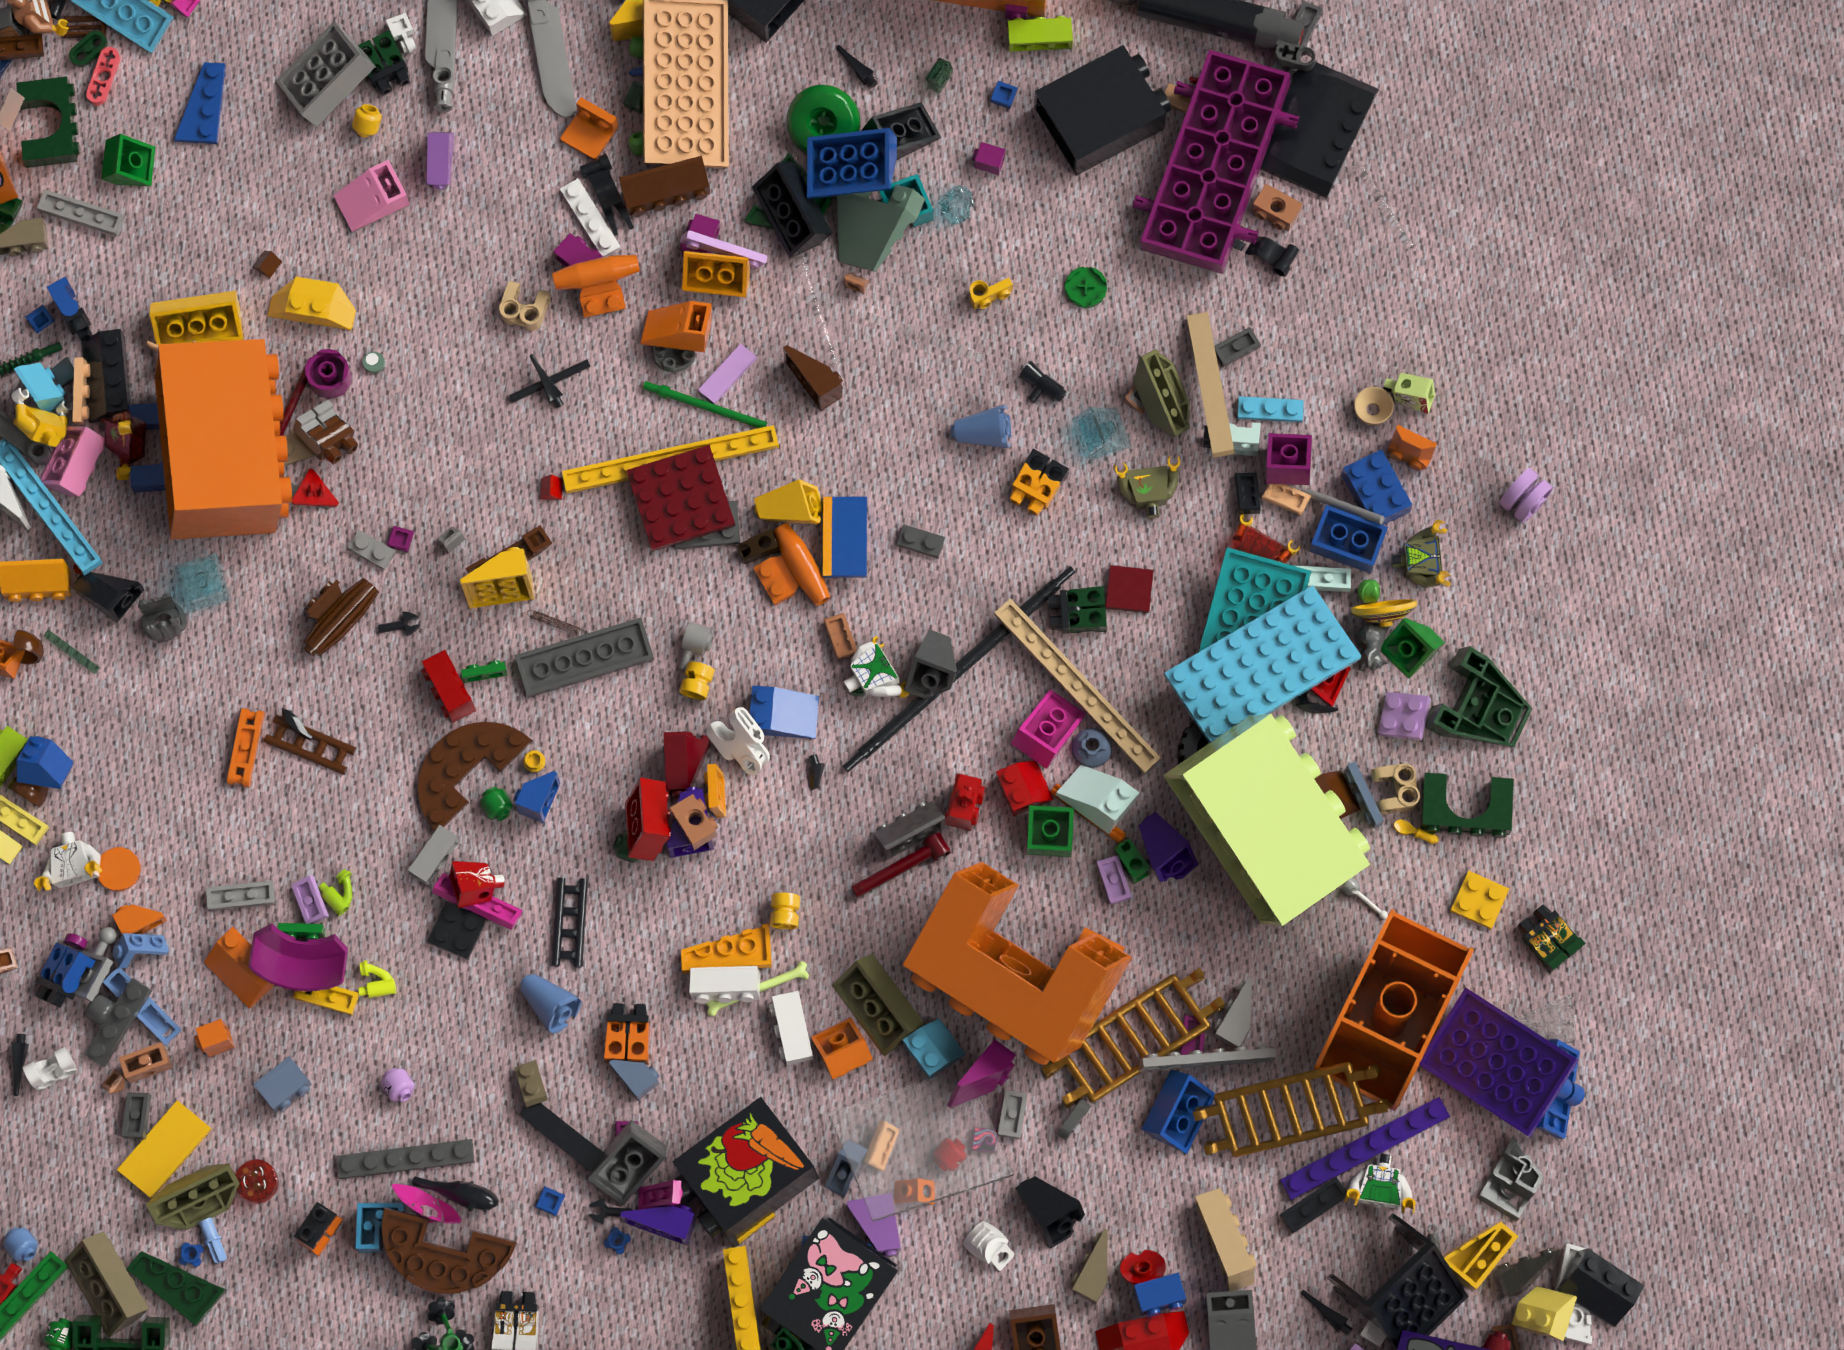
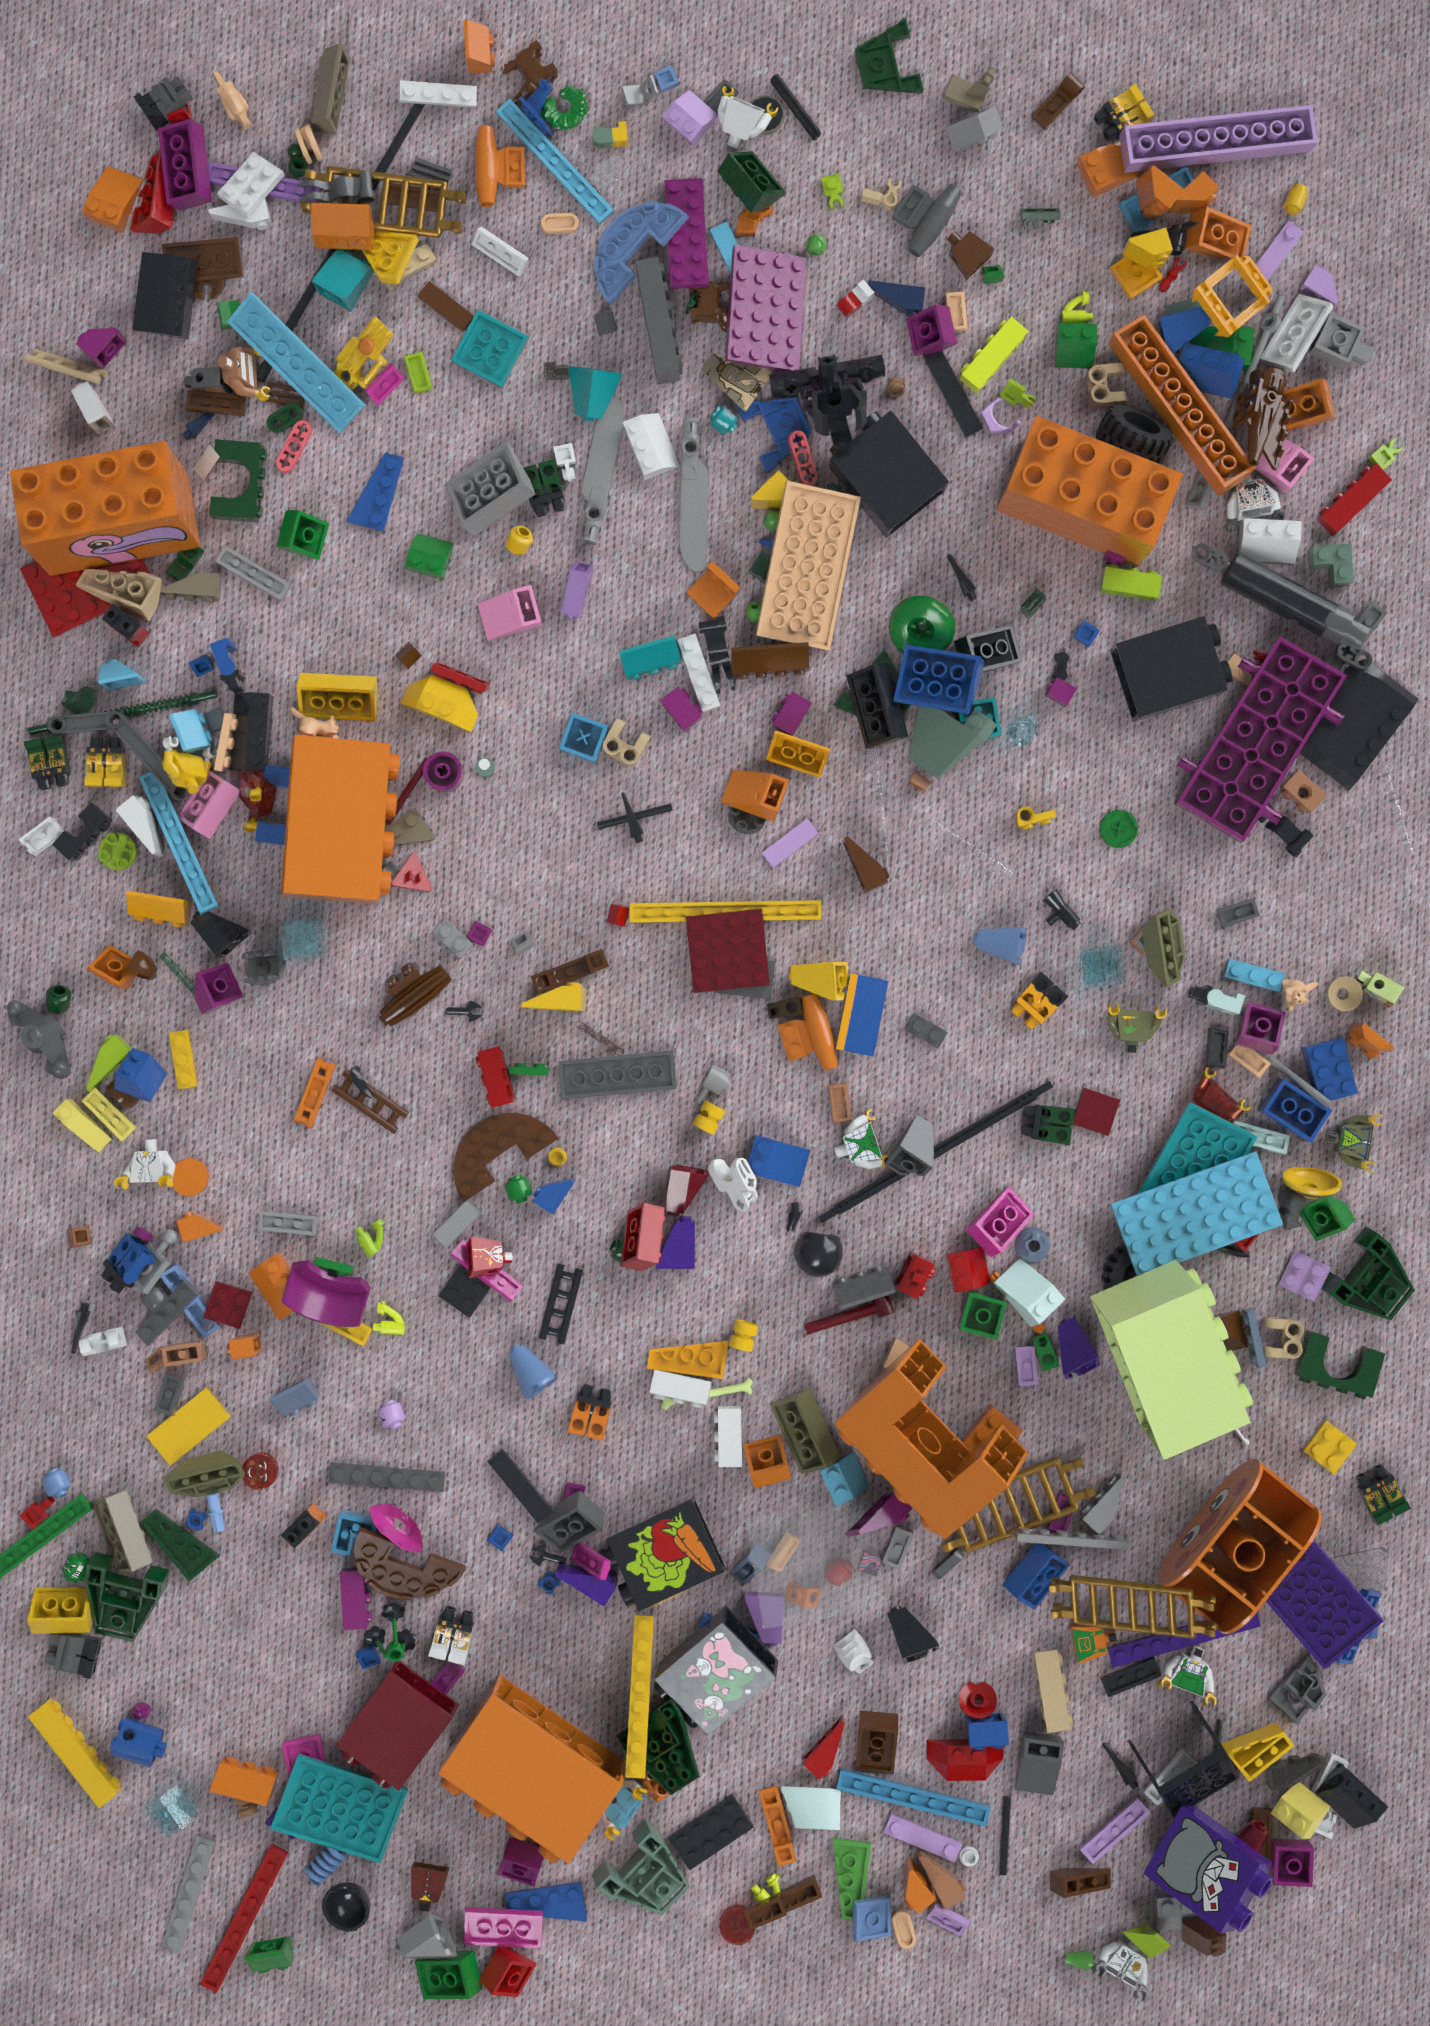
camera: 10 degrees right, 15 degrees up
medium blue bracket [113,933,169,968] -> none
lavender plate [291,875,329,924] -> none
hips [293,400,358,465] -> none
black piece [412,1176,499,1212] -> none
dark tan plate [514,1060,548,1107] -> none
orange plate [552,255,640,318] -> none
sand blue slope [609,1060,660,1101] -> none
green bar [643,381,768,428] -> none
nougat brick [670,794,718,850] -> none
lavender plate [680,231,768,269] -> none
light orange plate [704,764,726,818] -> none
tan plate [994,598,1161,774] -> none
dark tan slope [1070,1229,1108,1304] -> none
tan tile [1187,312,1235,458] -> none
bright green piece [1357,579,1380,603] -> none
yellow piece [1393,819,1438,844] -> none
none -> yellow plate [169,1030,198,1089]
none -> magenta slope [194,962,243,1015]
none -> dark red plate [203,1280,253,1329]
none -> magenta brick [339,1567,372,1630]
none -> green slope [405,533,454,580]
none -> red plate [431,662,490,694]
none -> dark azure brick [559,713,609,764]
none -> teal slope [619,635,681,681]
none -> black cylinder [794,1231,843,1277]
none -> black piece [1052,652,1070,681]
none -> torso [1069,1623,1117,1664]
none -> light nougat animal [1282,979,1318,1012]

